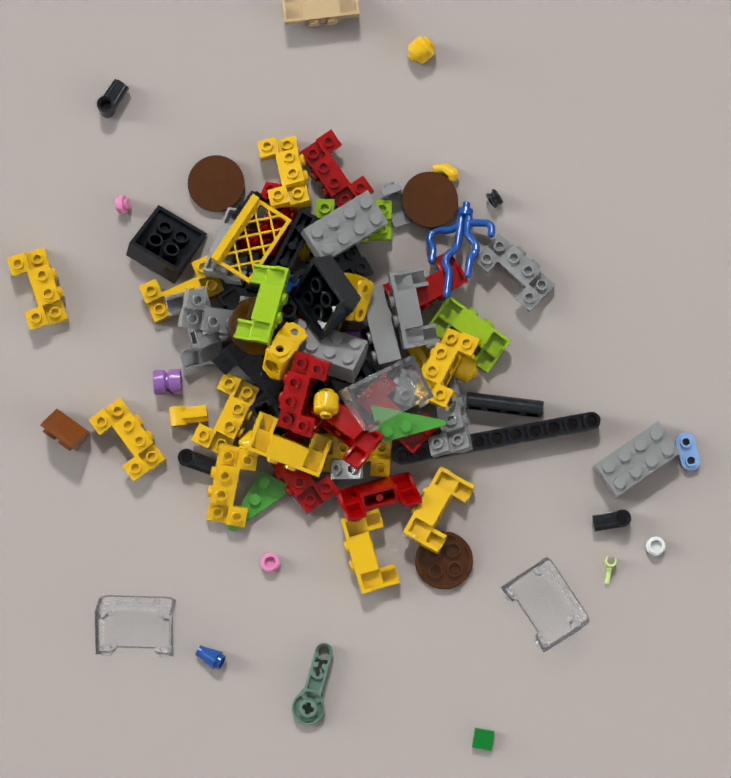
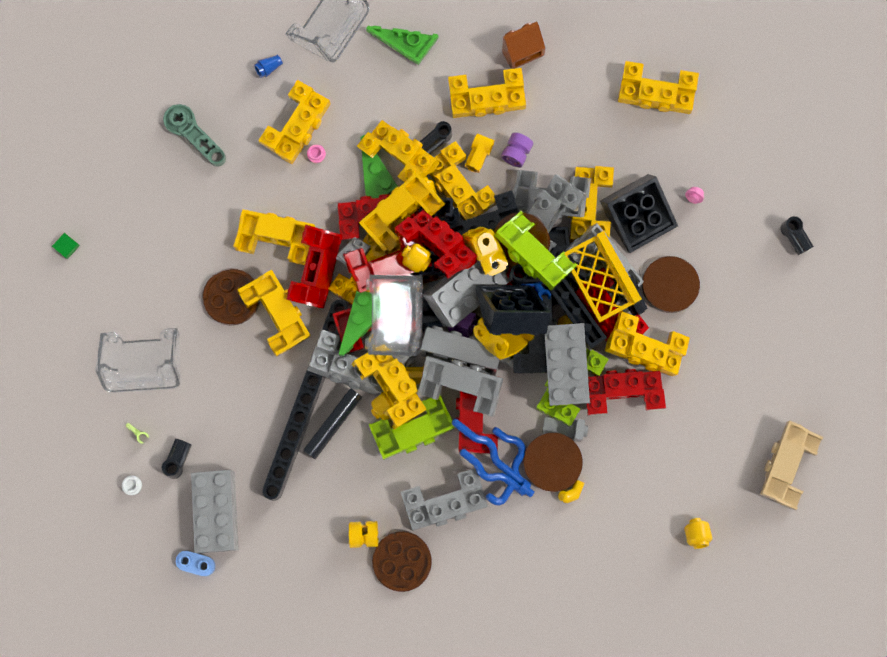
camera: 120 degrees right, 5 degrees down
black bush [486,189,503,208] -> none
none -> yellow bracket [258,80,331,164]
none -> yellow wheel [349,521,379,548]
none -> bright green wing [366,26,439,65]
none -> reddish brown tile [372,531,432,592]

